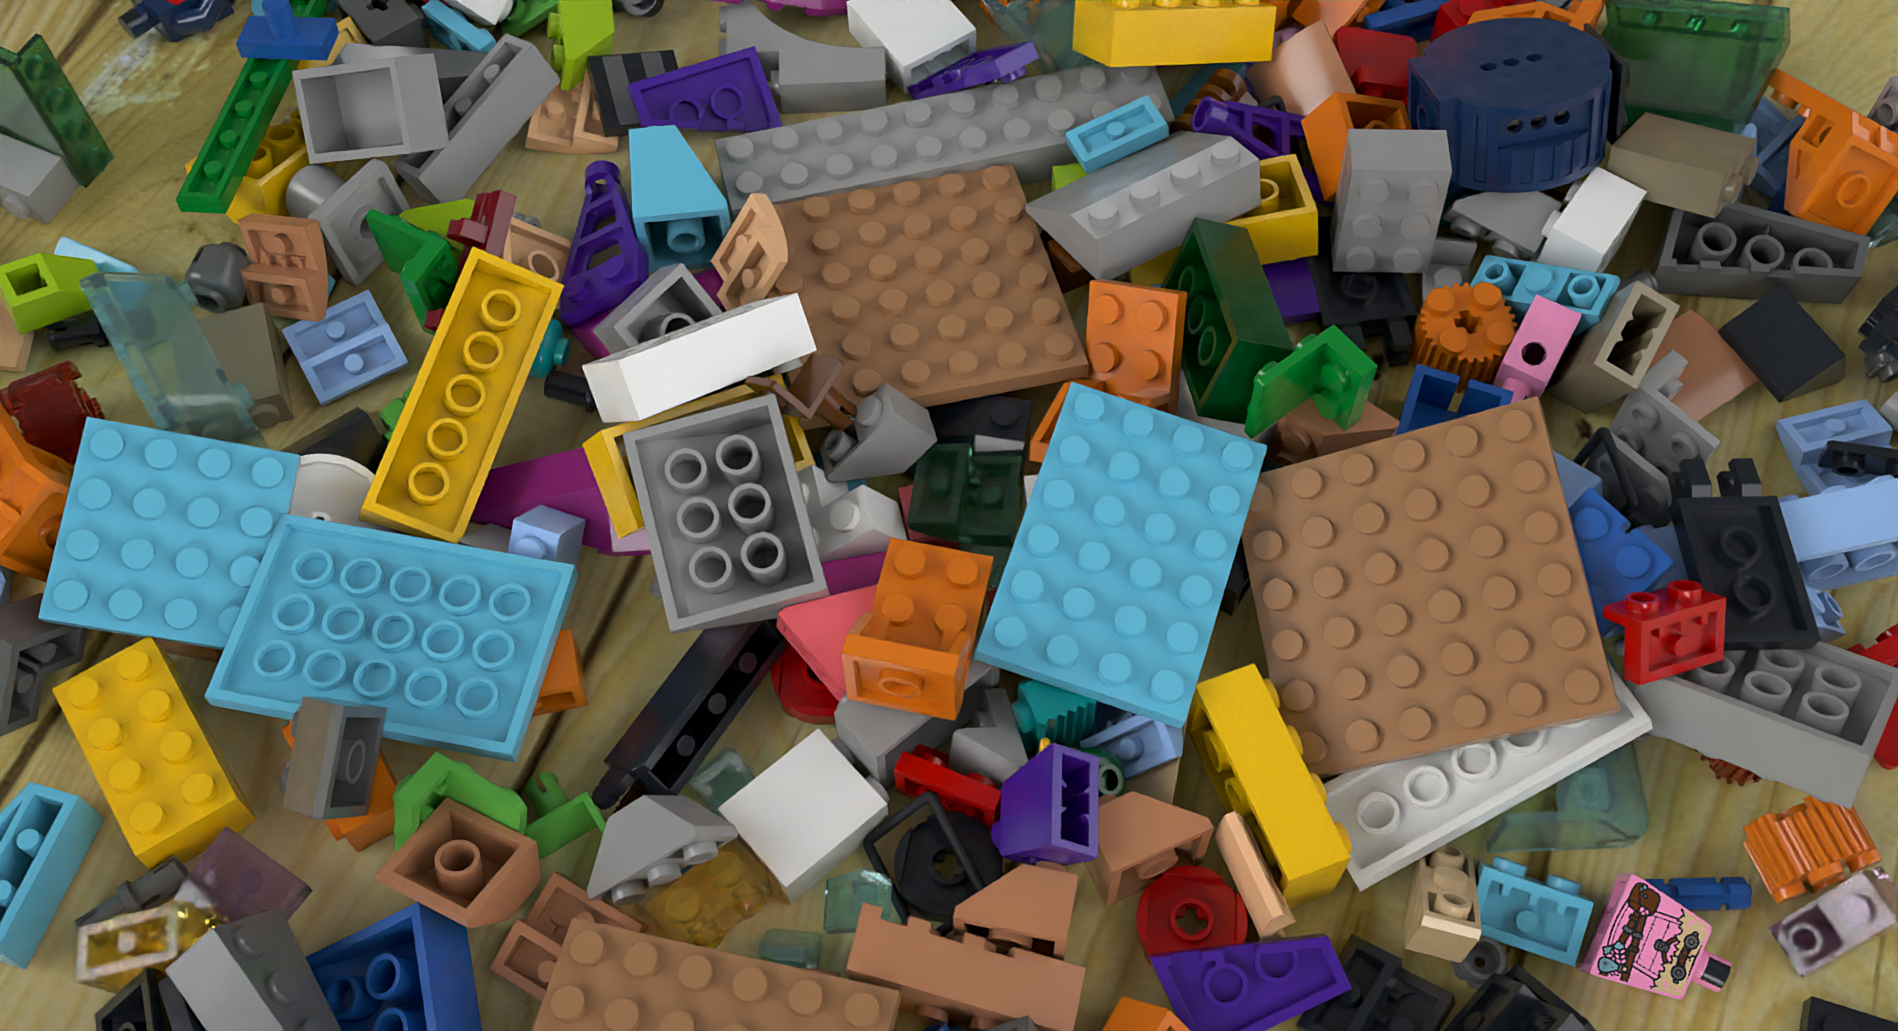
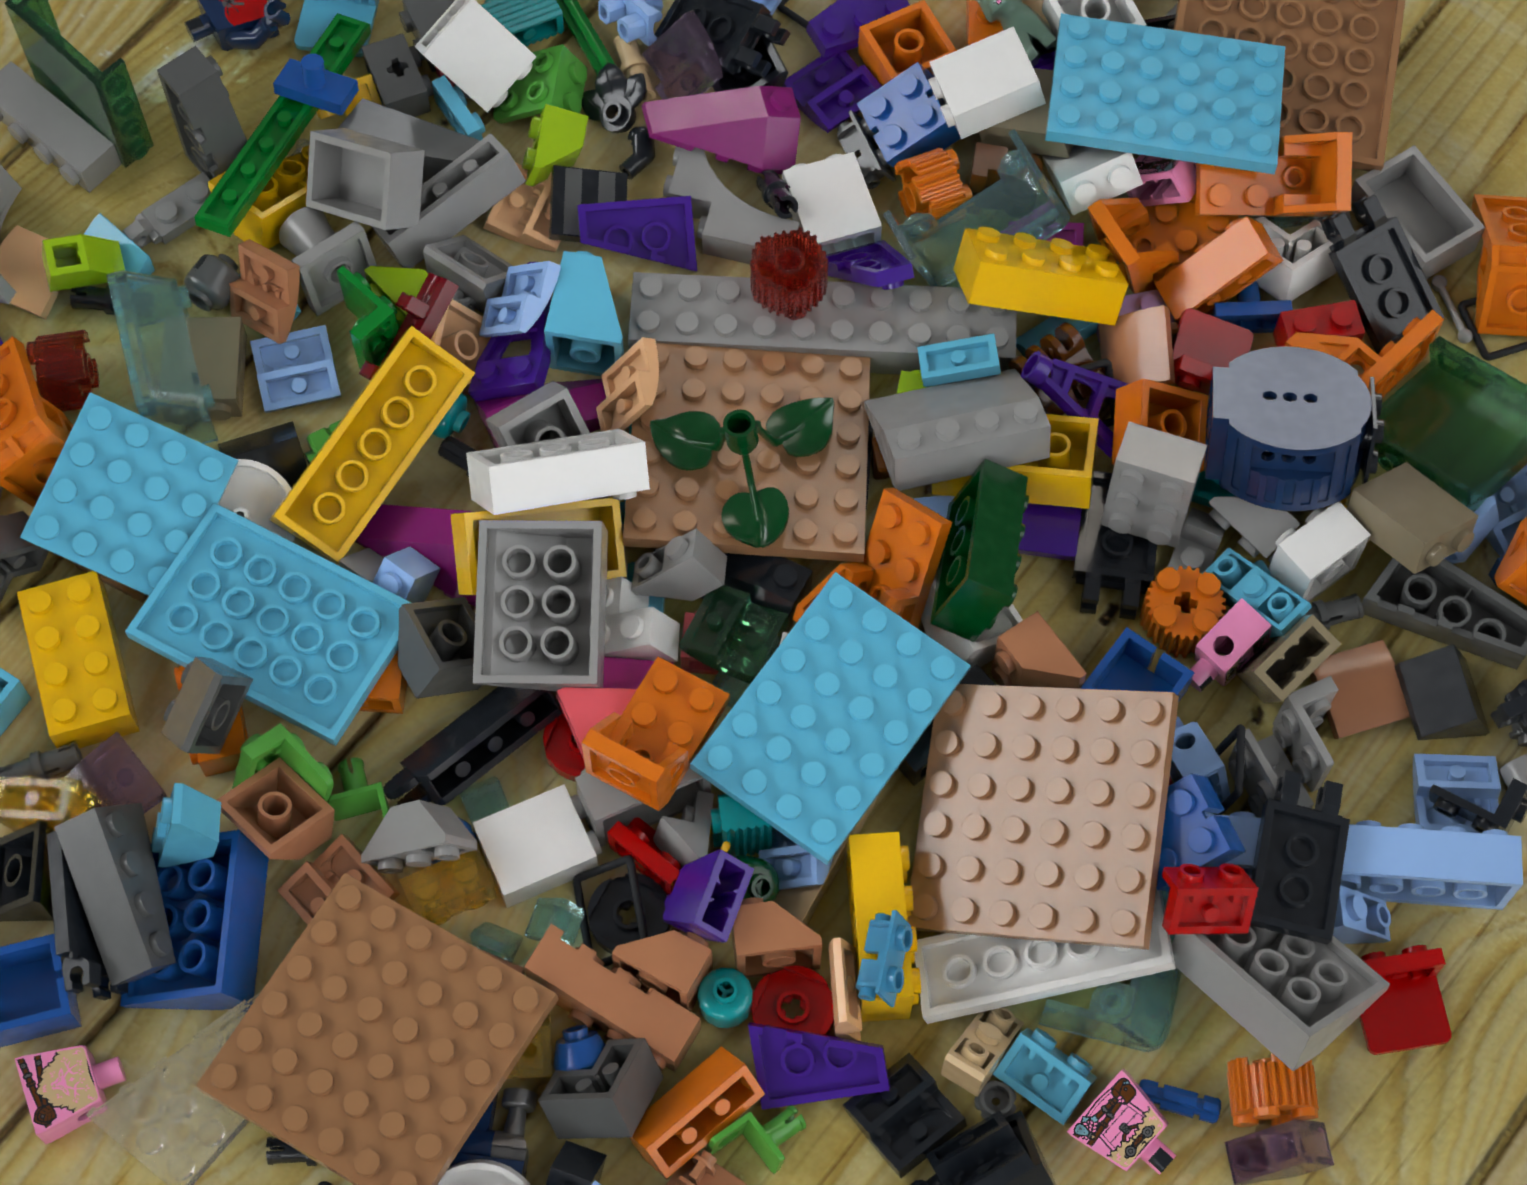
camera: 15 degrees right, 5 degrees up
reddish brown bracket [744,354,858,431] -> none
green bracket [1244,324,1377,439] -> none
none -> light grey hinge [122,172,211,248]
none -> medium azure slope [151,783,221,868]
none -> dark grey wedge [157,46,247,180]
none -> dark grey slope [398,597,482,699]
none -> light grey slope [423,235,513,314]
none -> light blue slope [479,261,561,338]
none -> black arm [619,126,655,180]
none -> dark green plant [650,397,834,548]
none -> teal head [698,967,753,1029]
none -> clear red brick [750,227,829,320]
none -> black pin [756,169,798,219]
none -> dark azure hinge [856,910,913,1007]

